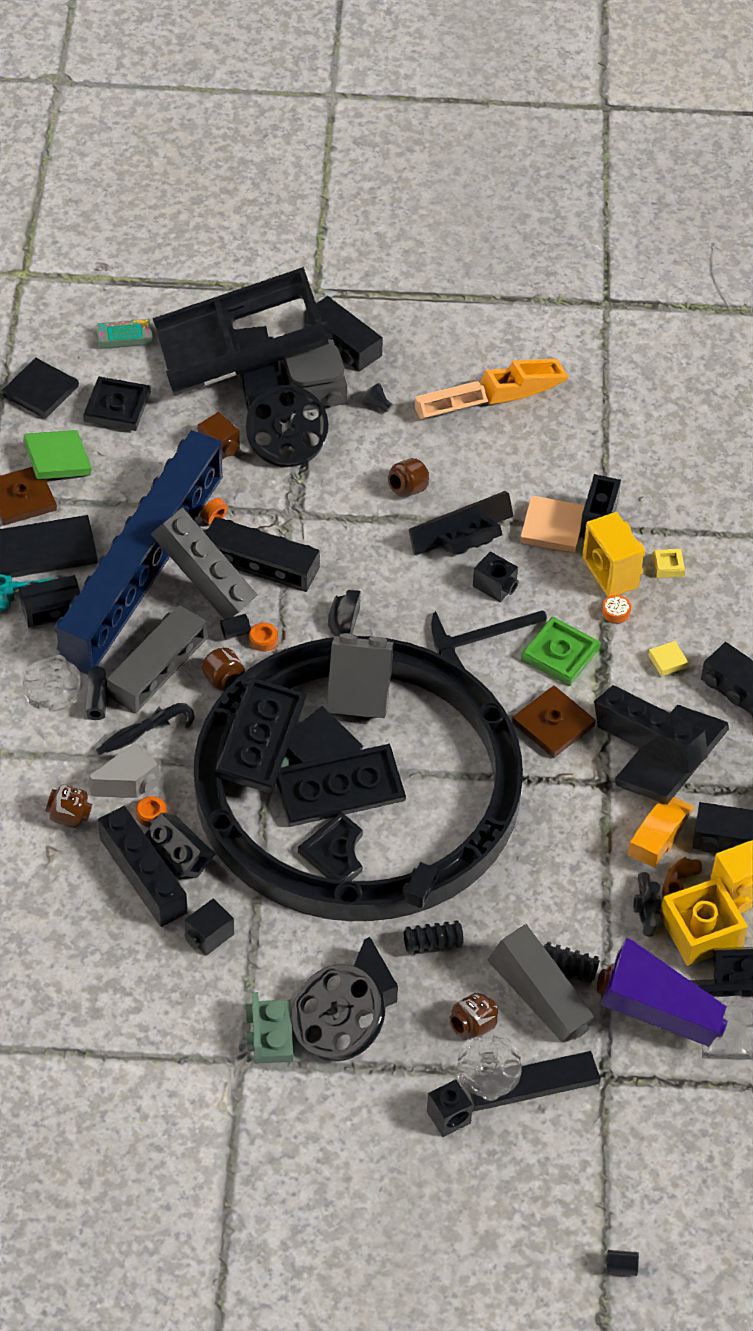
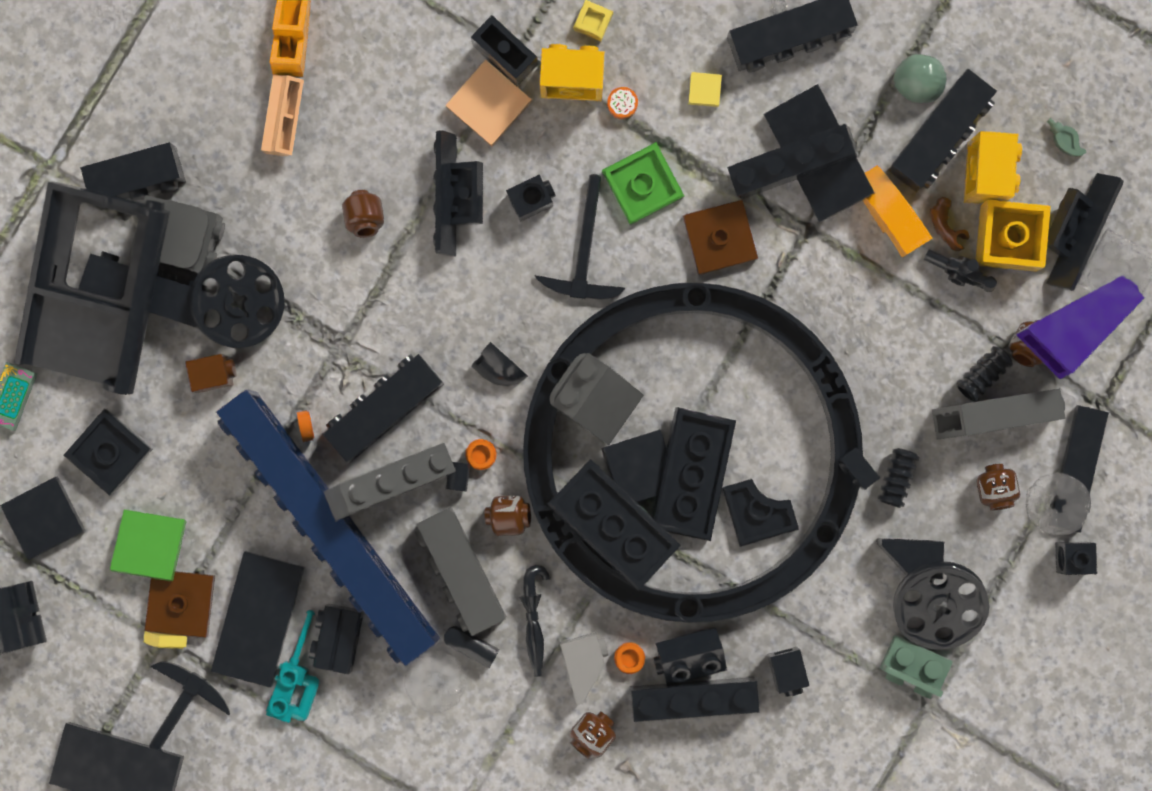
camera: 60 degrees left, 35 degrees up
black rock [362,383,393,412] -> none

